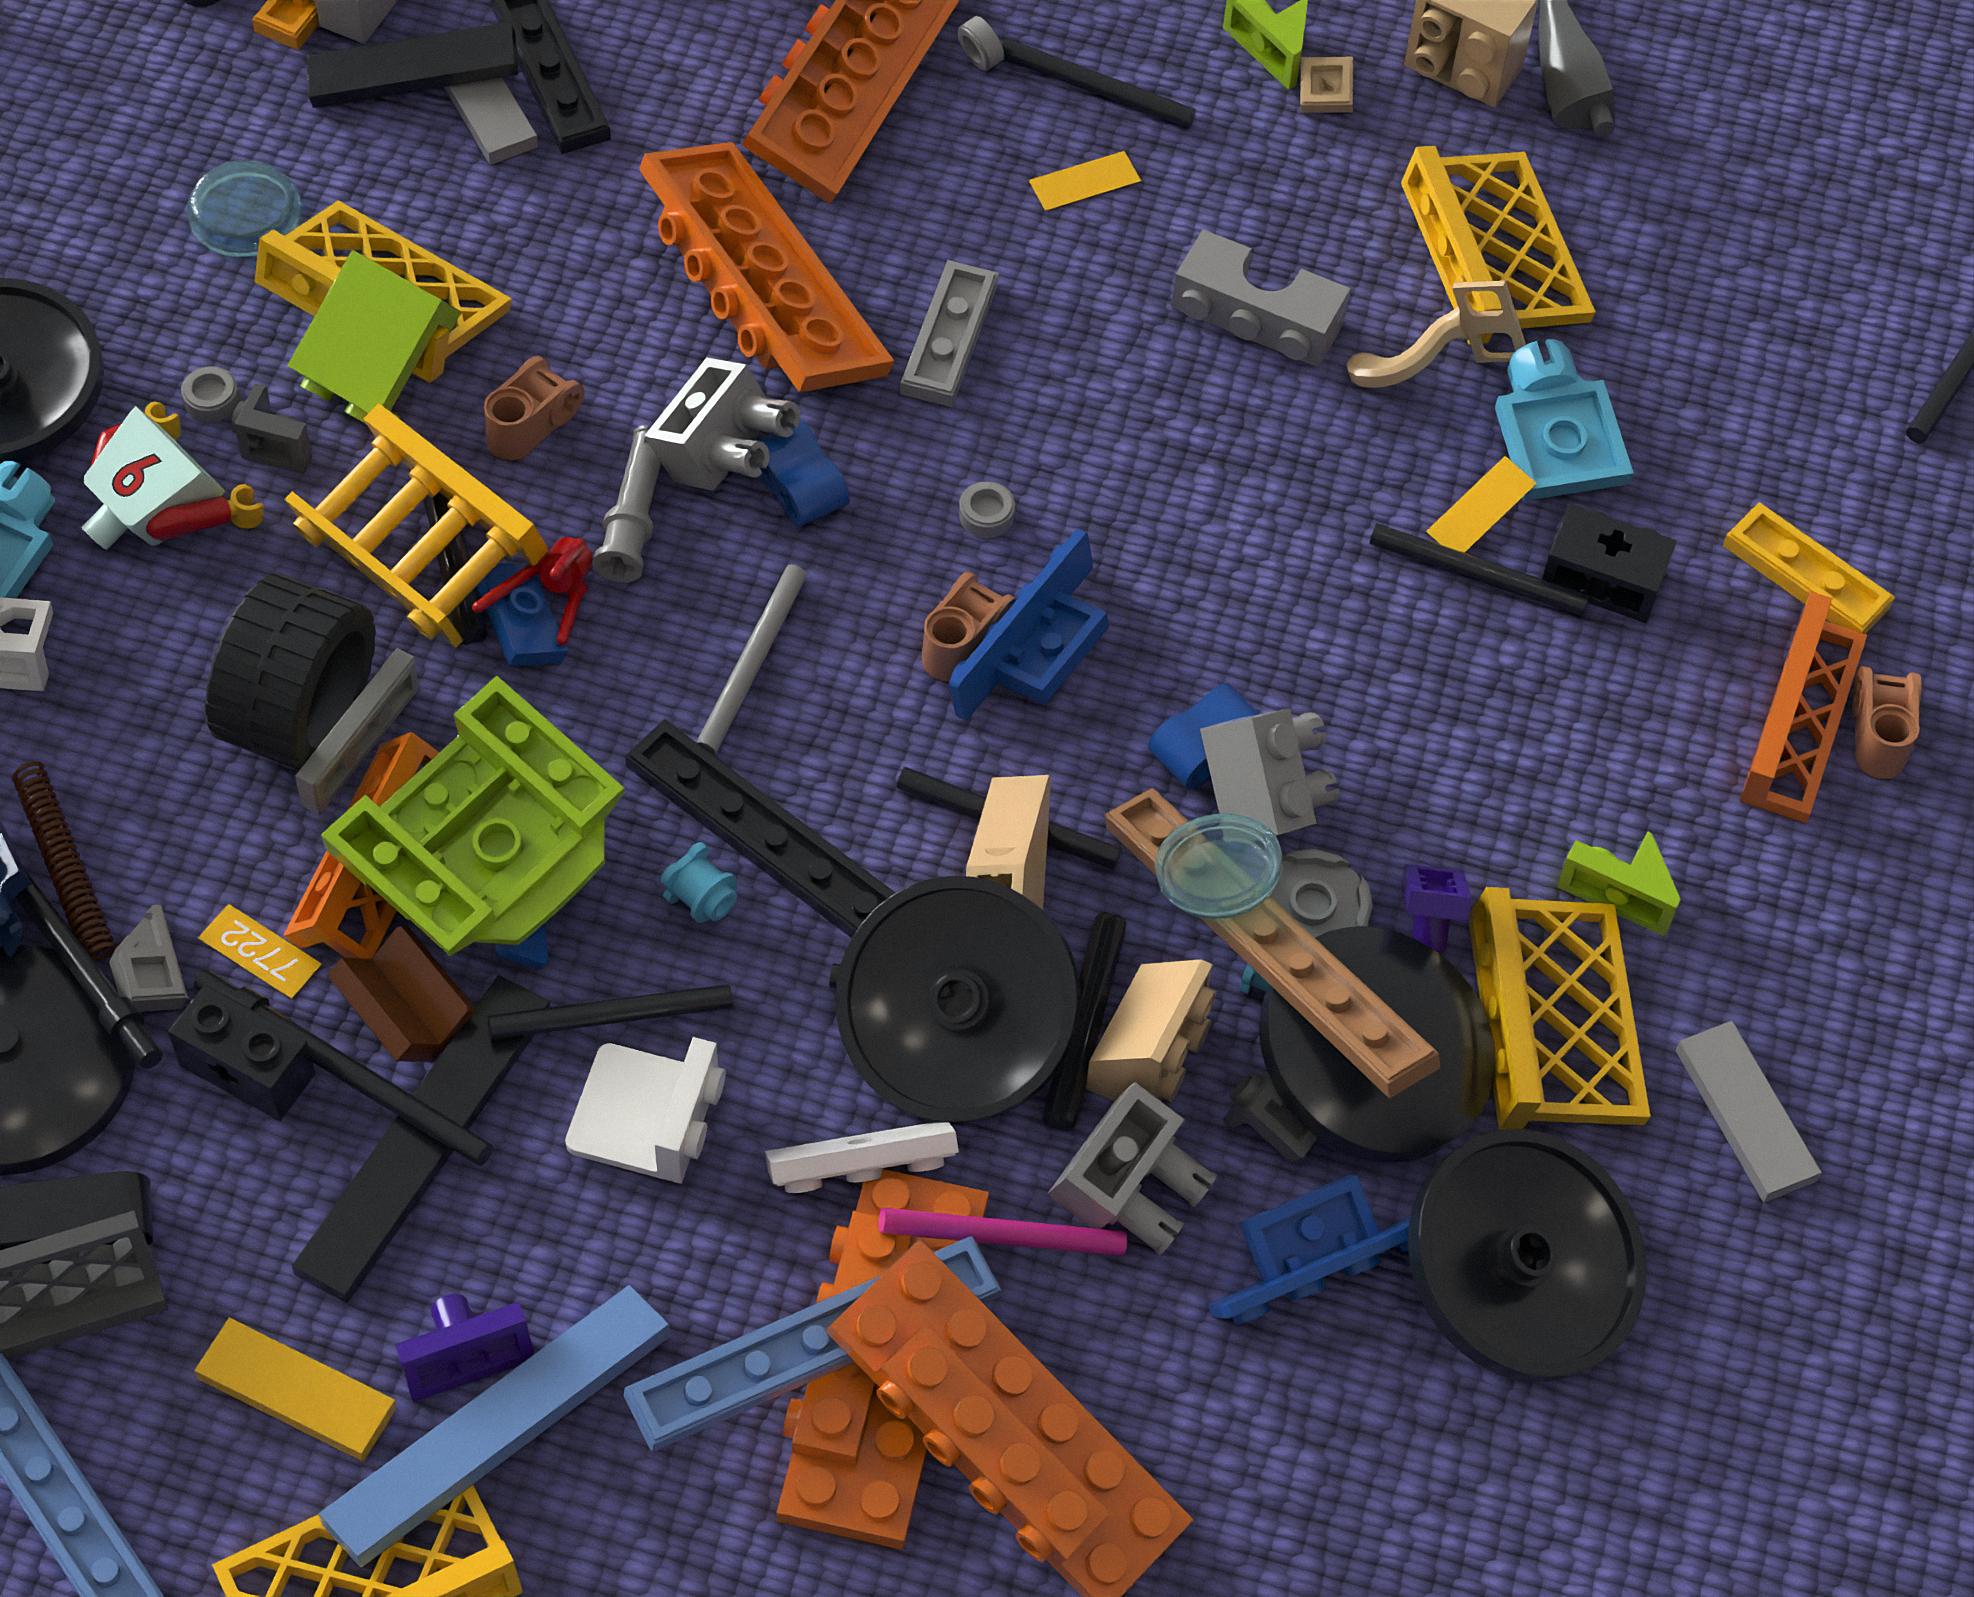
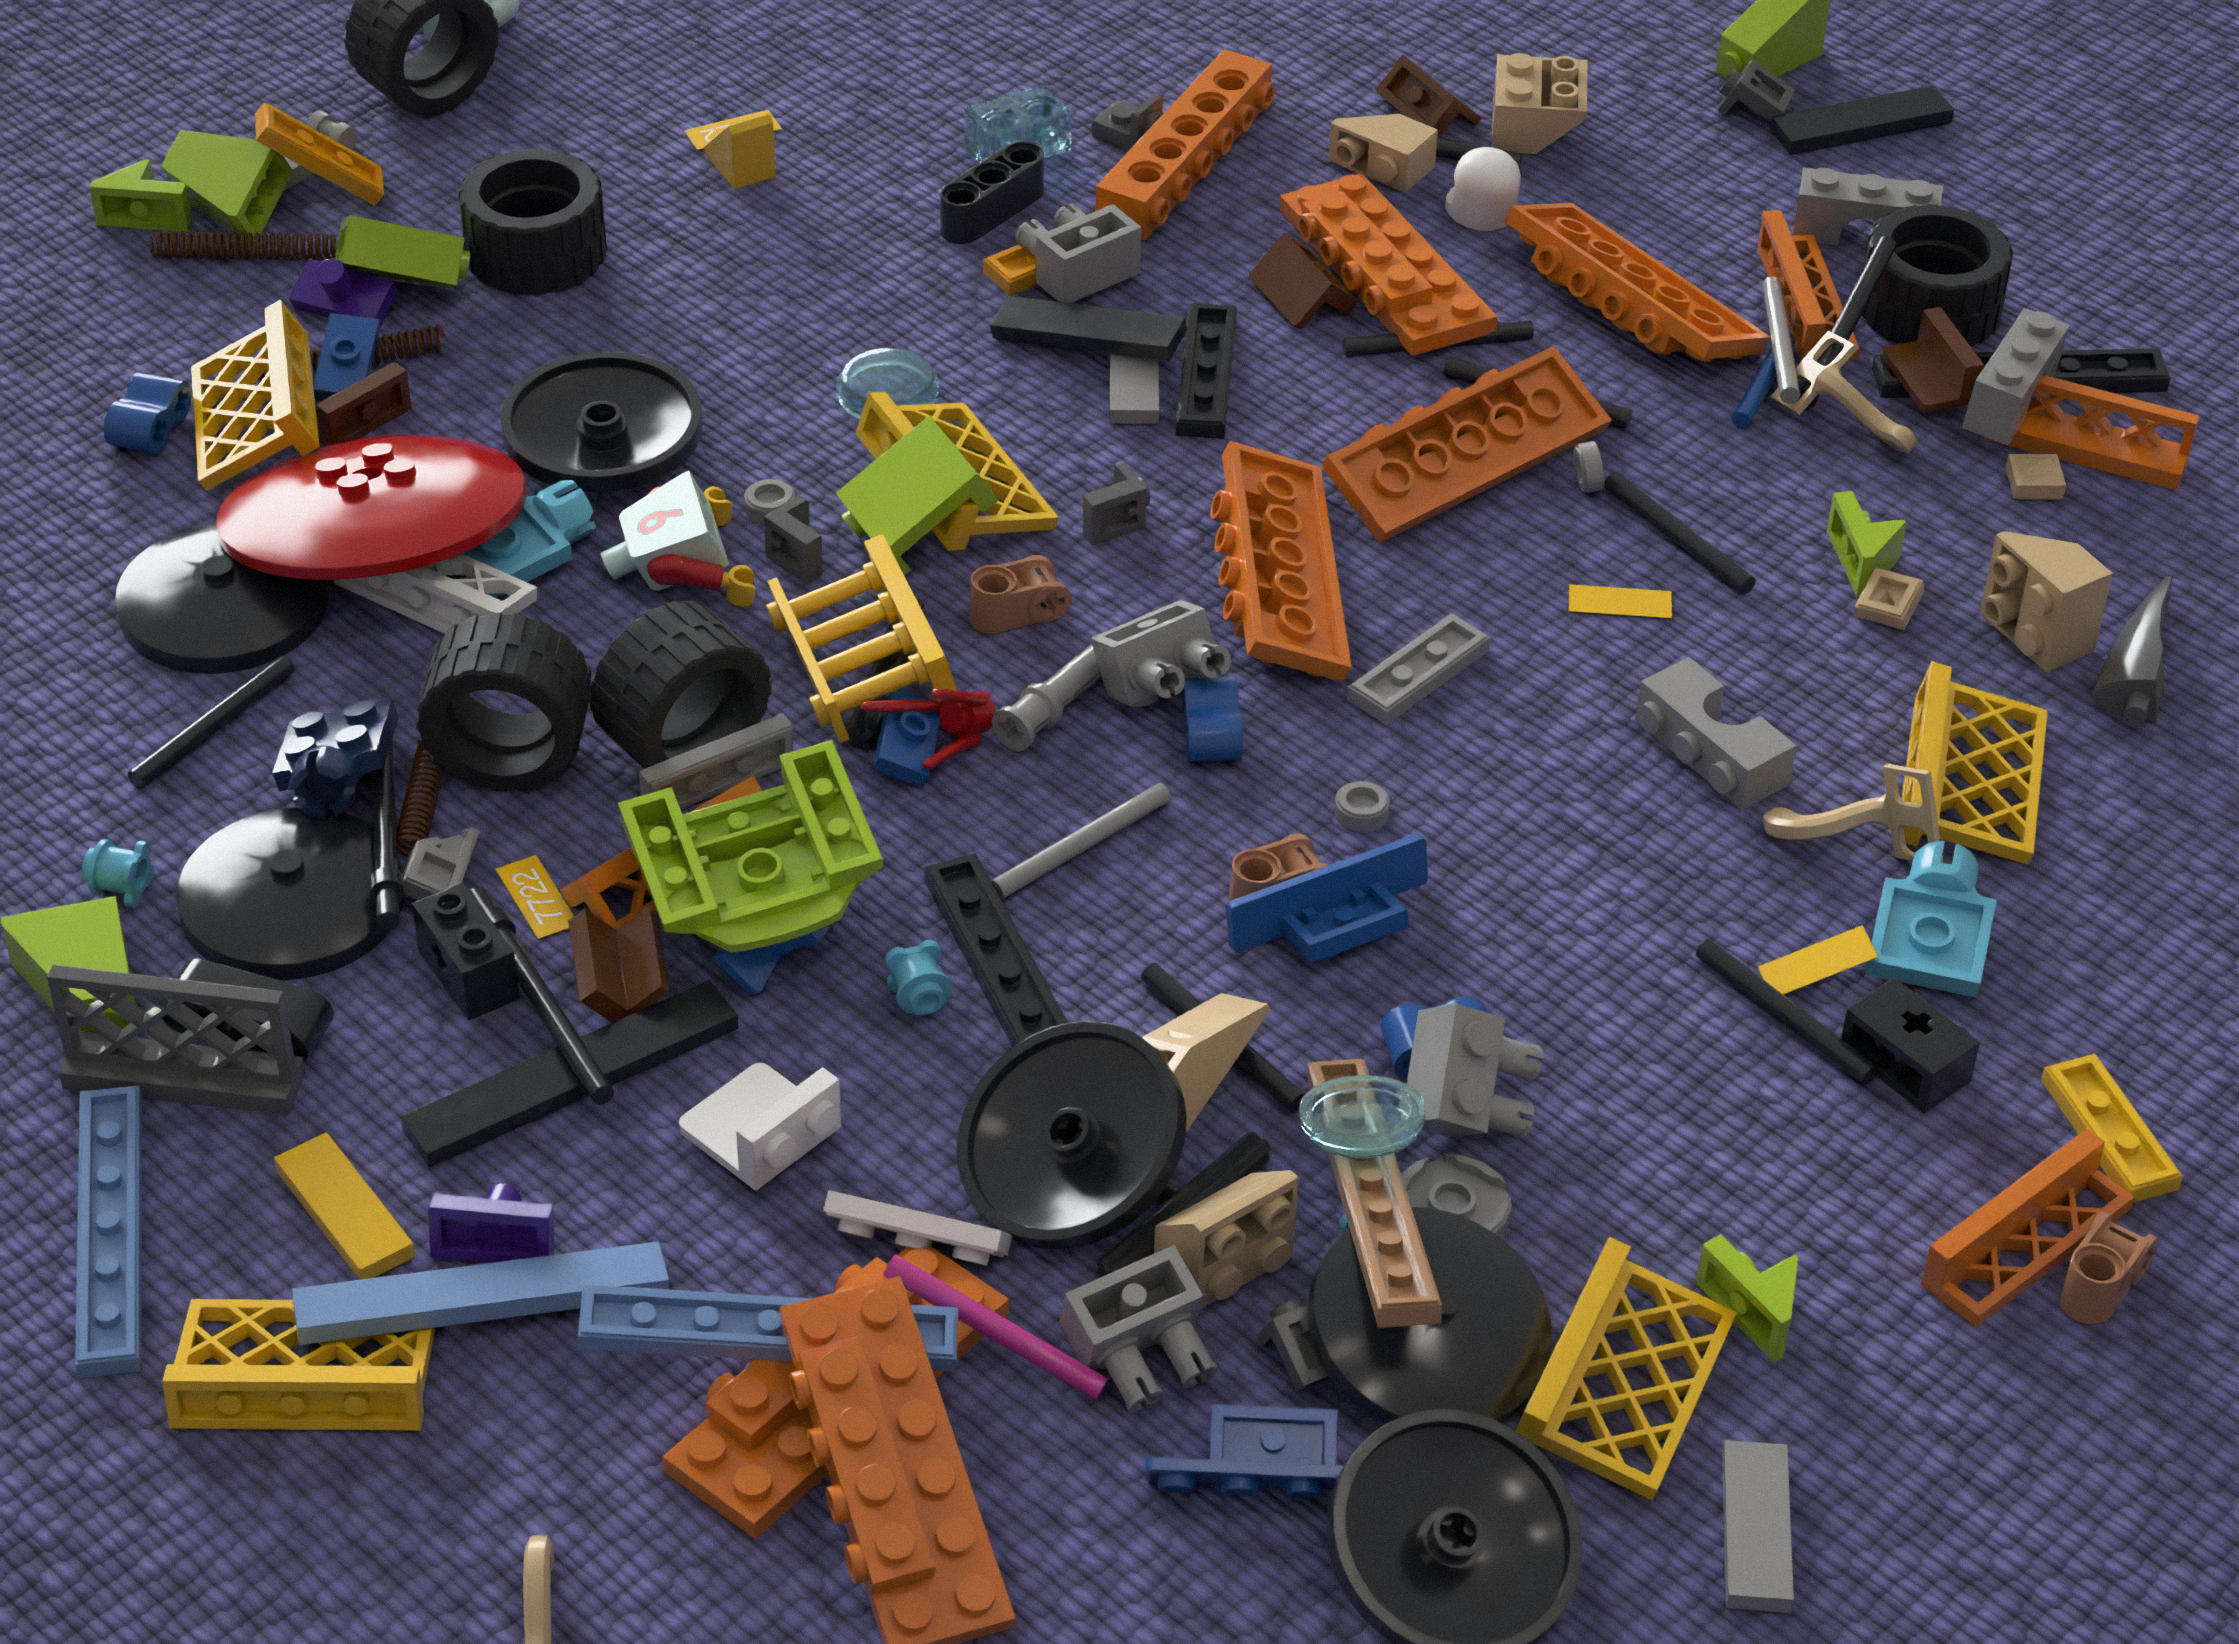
camera: 30 degrees right, 15 degrees down
black bar [487,984,733,1040] -> none
dark purple tile [1402,864,1471,952] -> none
none -> black tyre [416,612,592,792]
none -> dark grey bracket [1083,462,1150,545]

